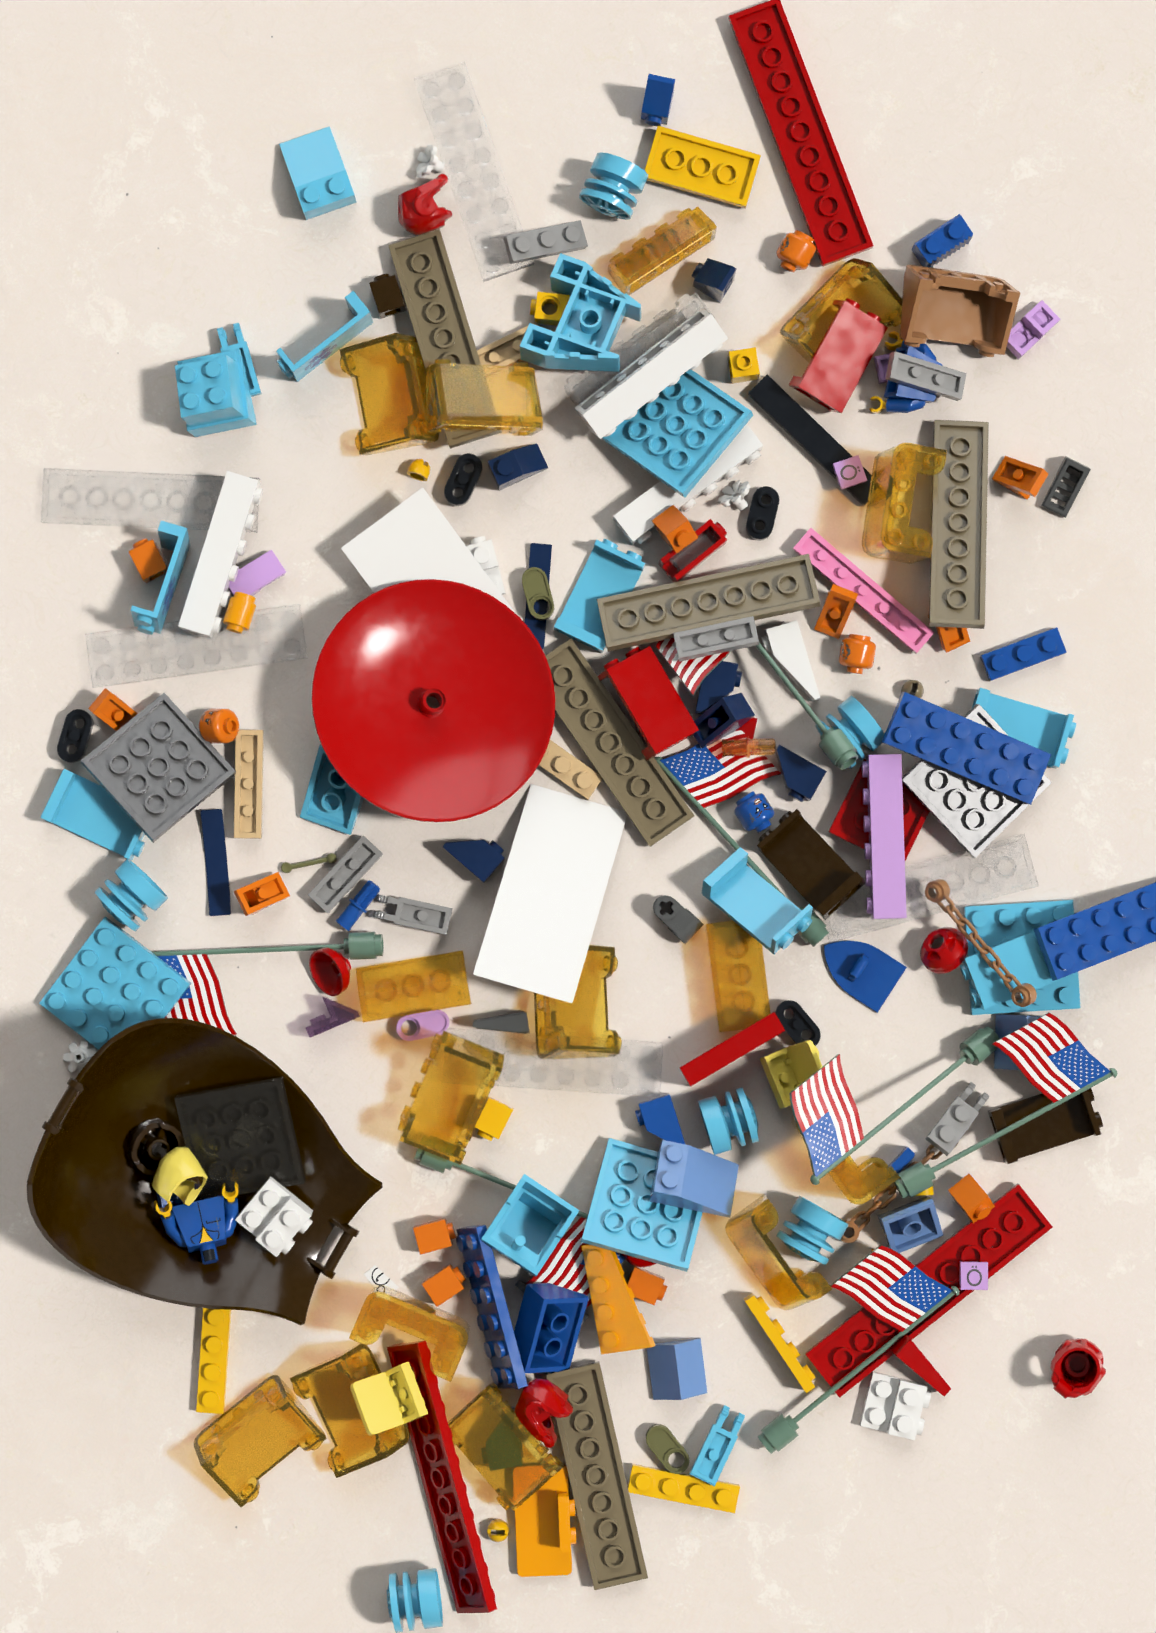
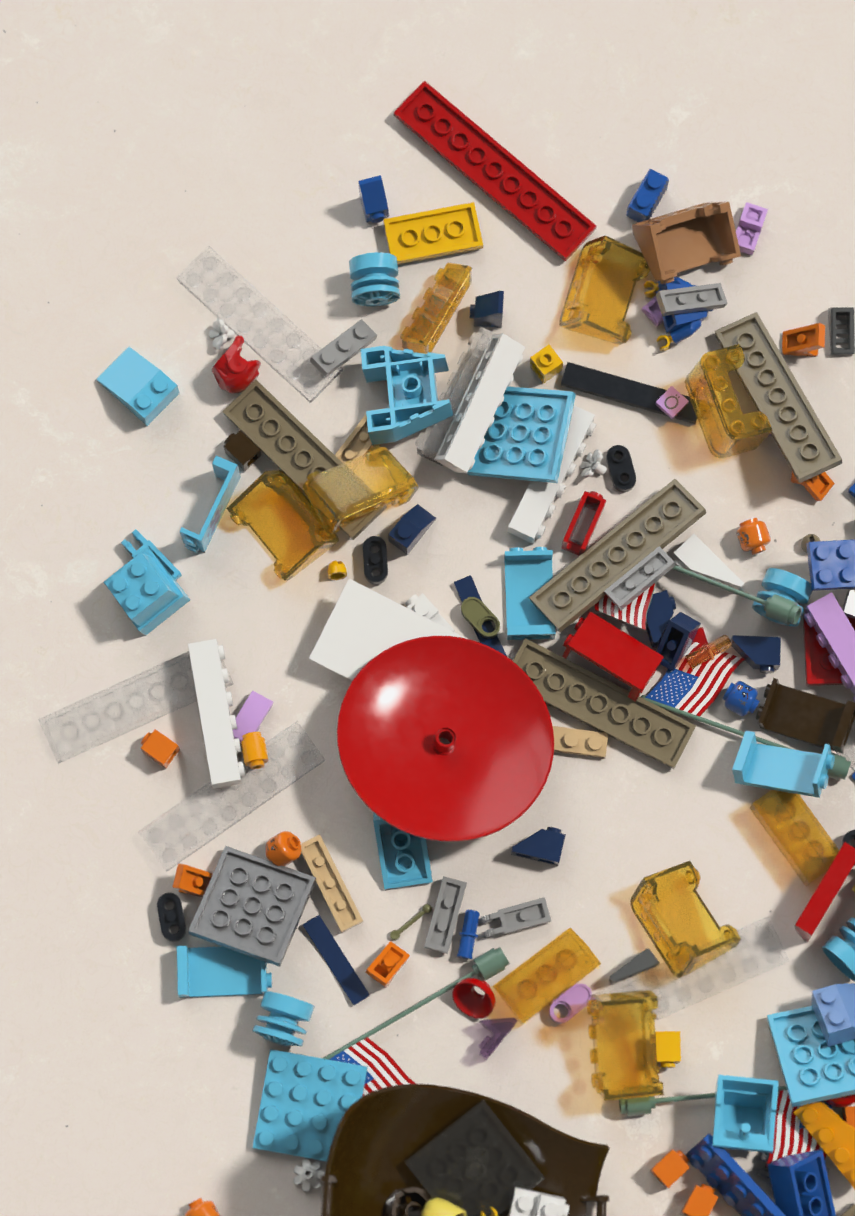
camera: 25 degrees left, 10 degrees down
medium azure panel [130,521,190,635] -> none
white sticker [473,784,627,1003] -> none
yellow brick [530,292,570,326] -> none
blue slope [635,1094,685,1144] -> none
orange brick [651,505,698,554] -> none
dark grey piece [653,895,704,944] -> none
orange head [776,230,816,273] -> none
panel [789,298,888,413] -> none
bright pink plate [793,528,935,654] -> none
orange slope [814,584,858,639] -> none

